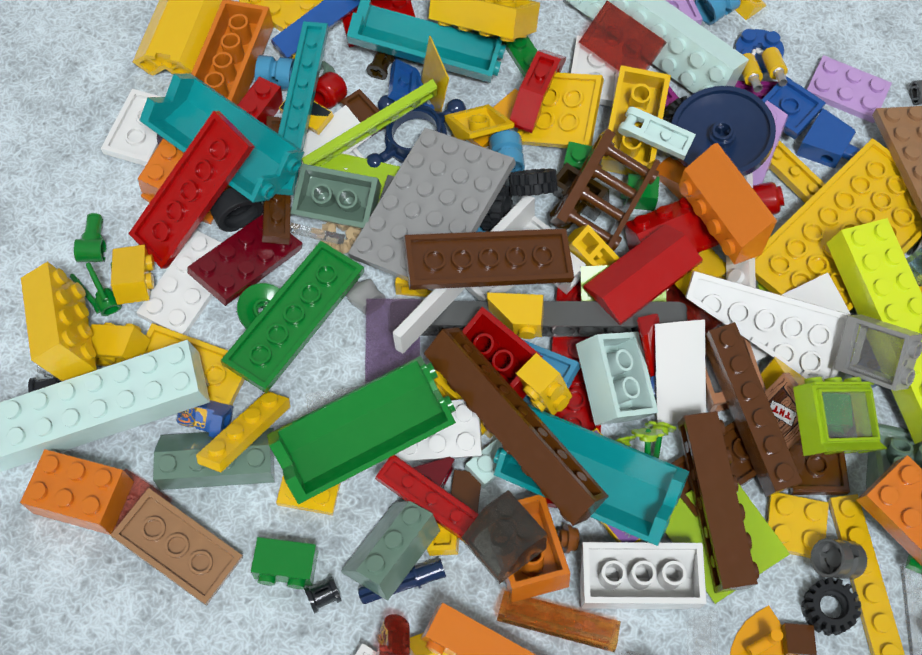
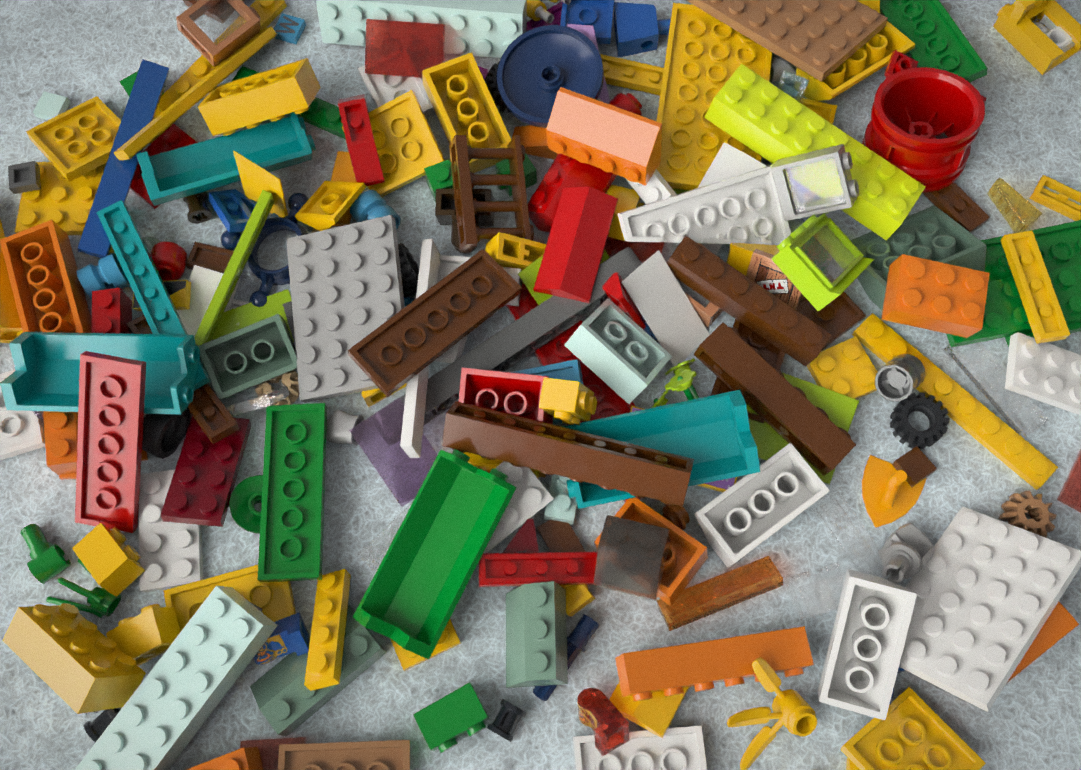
camera: 30 degrees left, 5 degrees up
yellow slope [487,292,544,339] -> none
black tyre [509,168,558,196] -> none
light aqua plate [618,107,696,160] -> none

